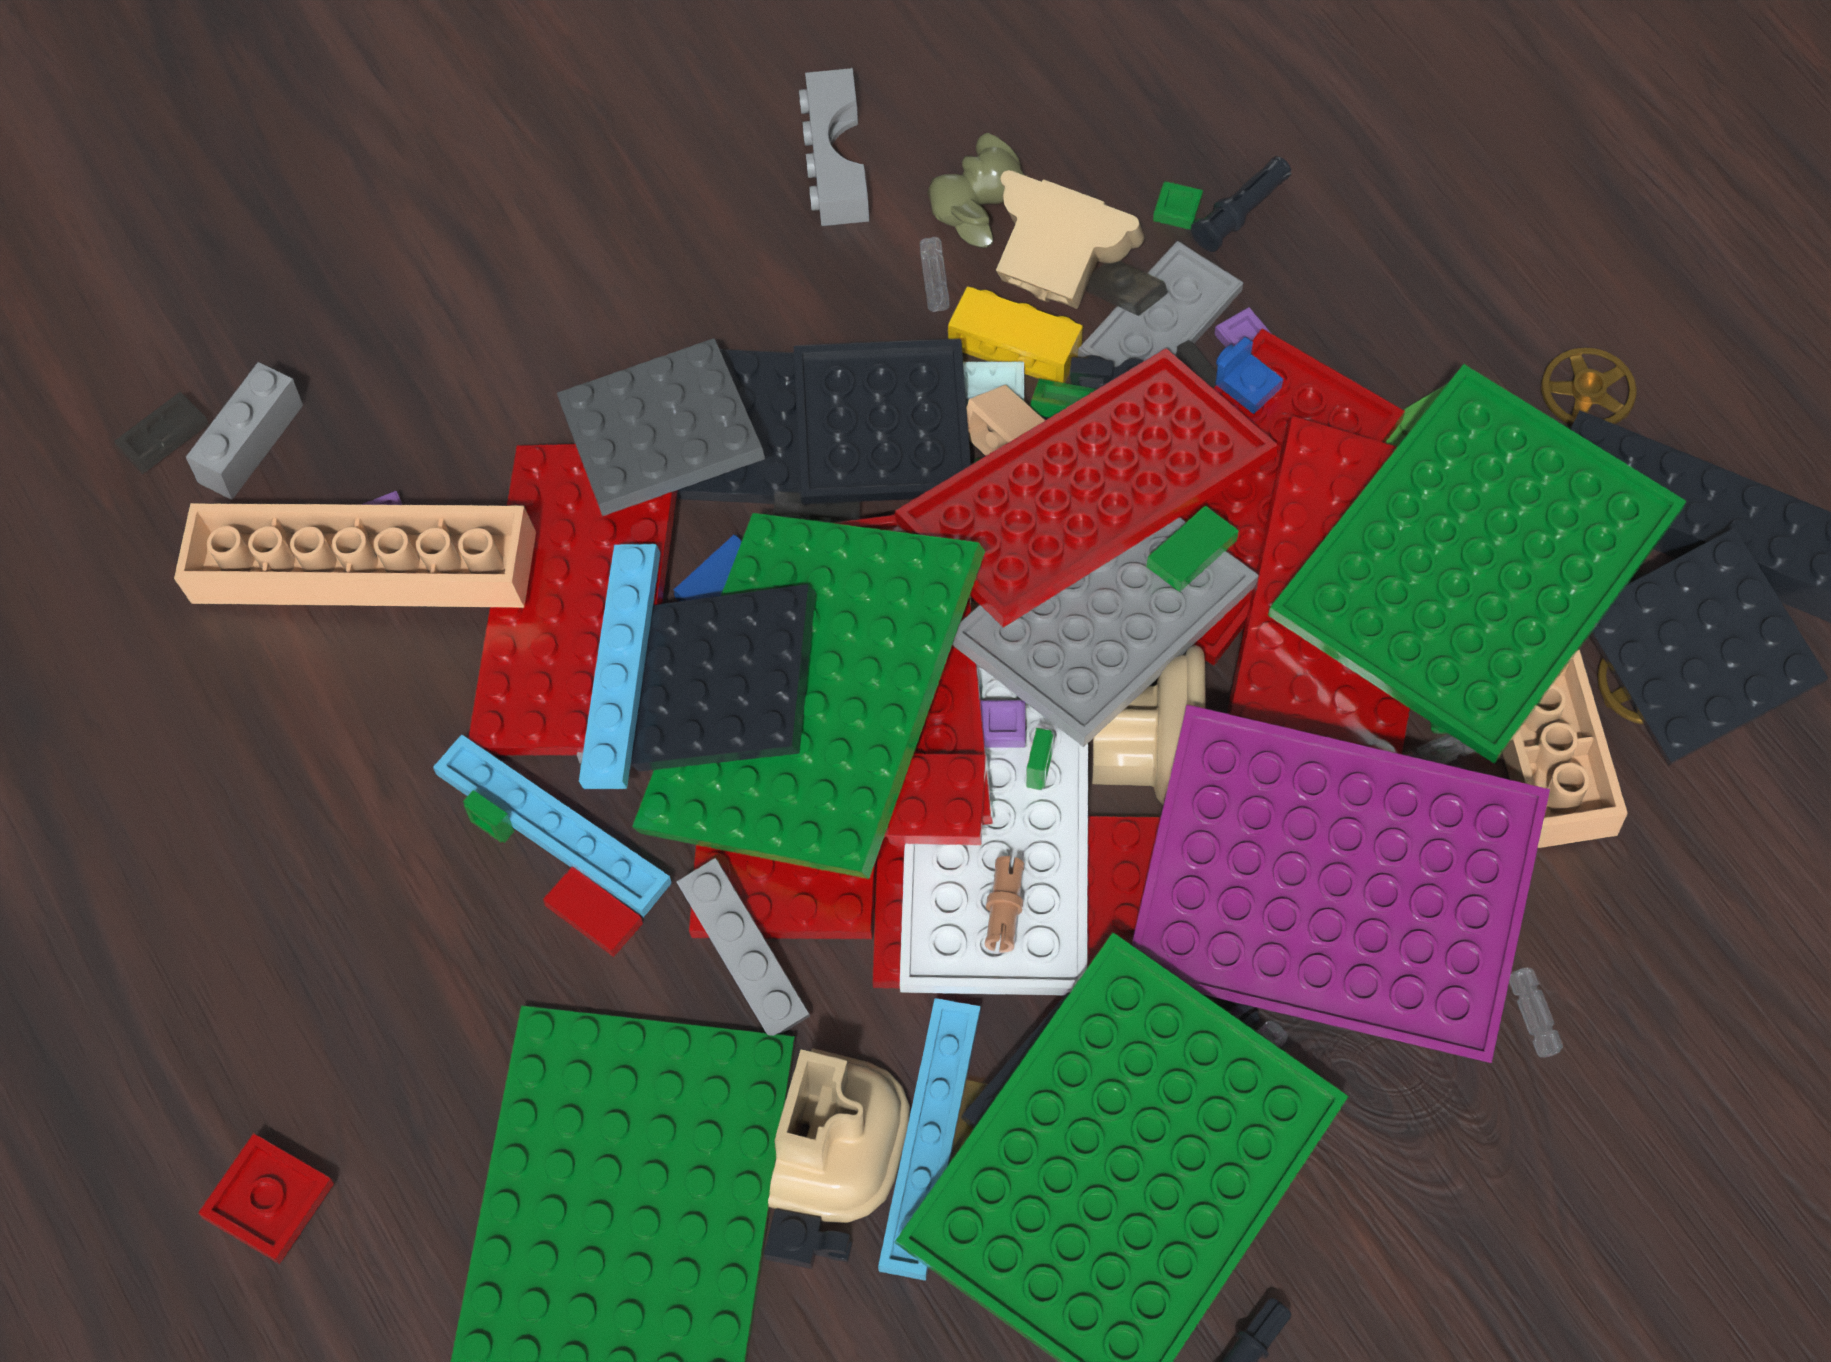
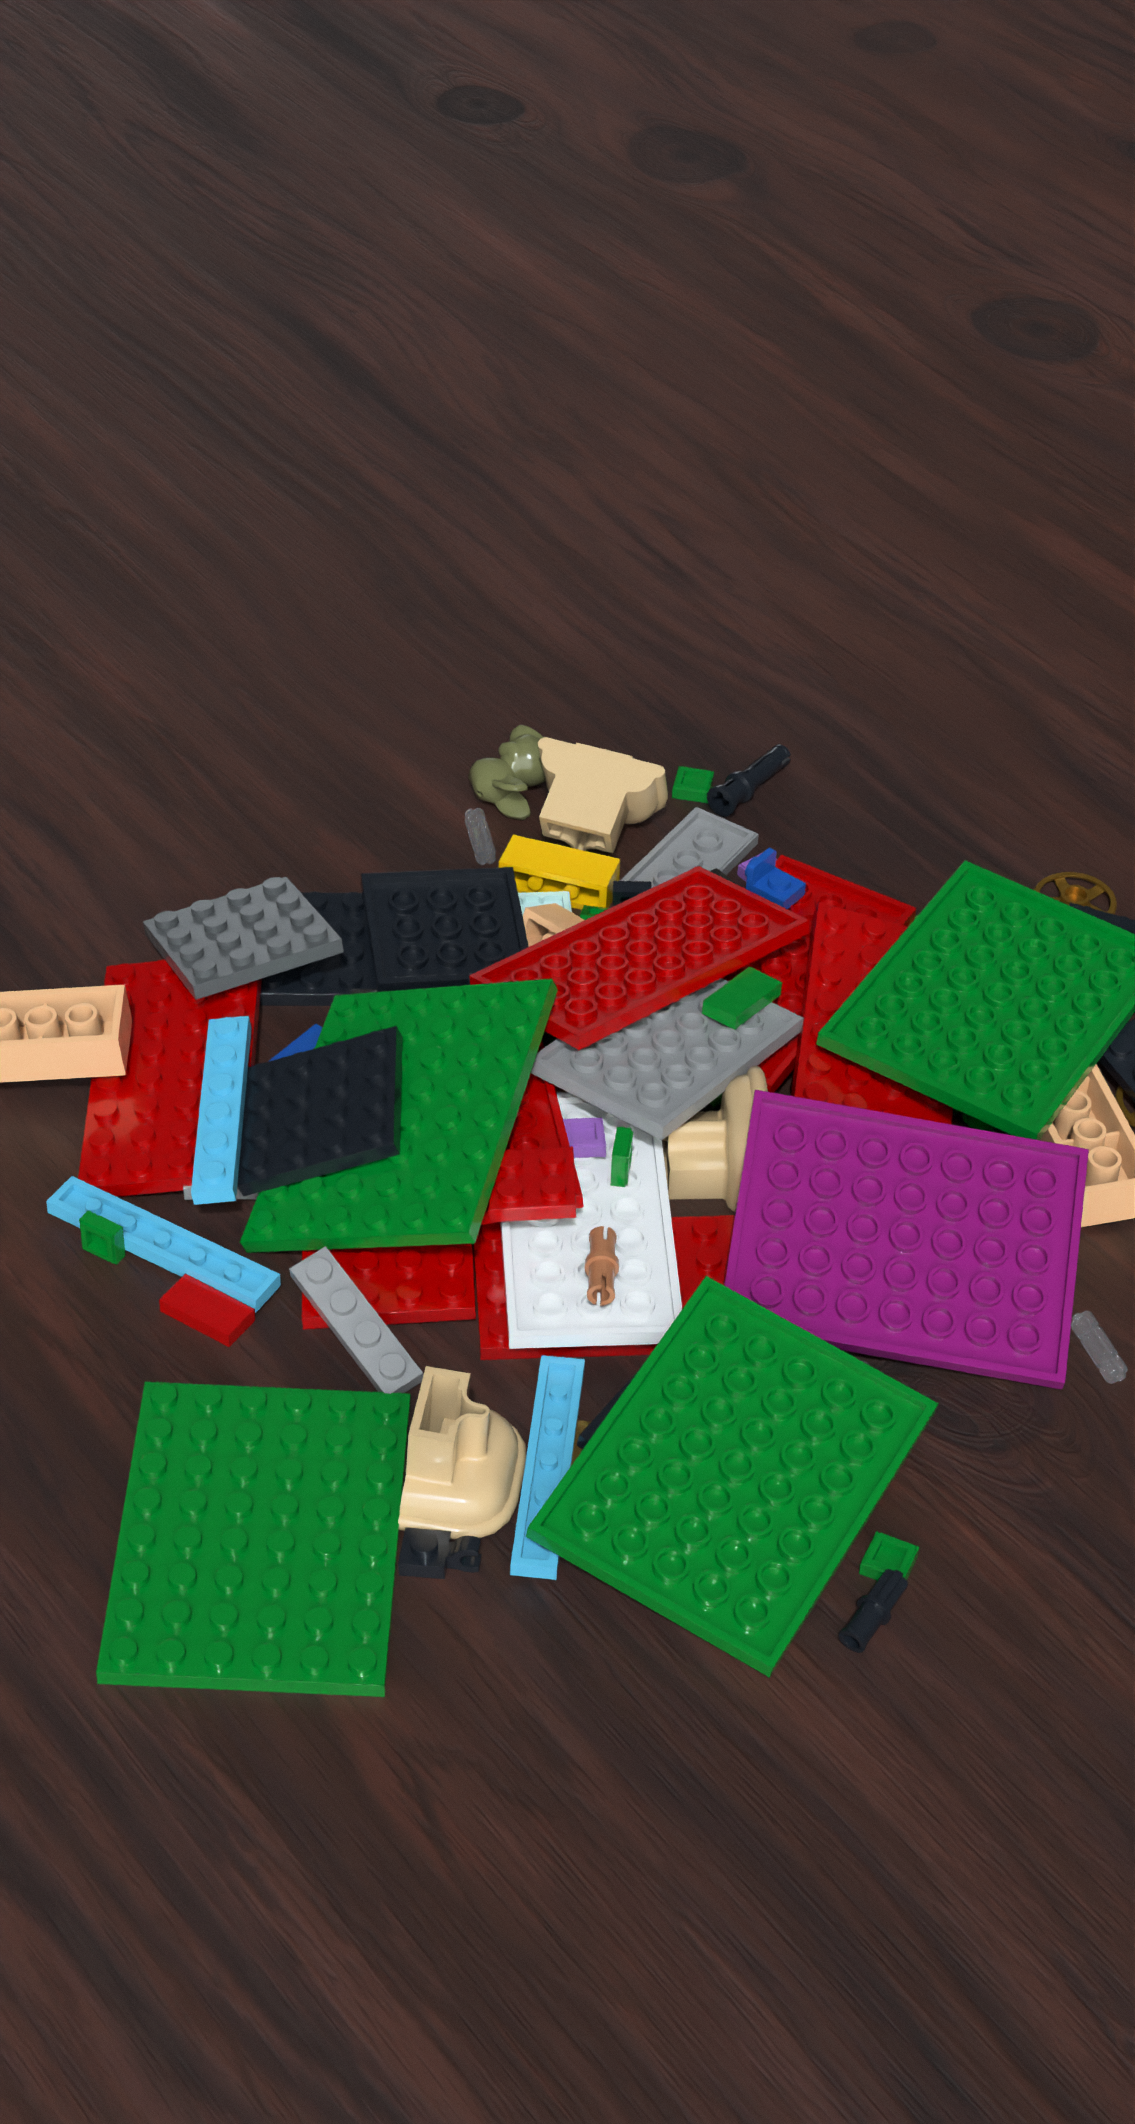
camera: 10 degrees left, 20 degrees down
light grey arch [799,68,869,226] -> none
clear smoke plate [1086,261,1168,316] -> none
none -> green tile [859,1531,920,1581]

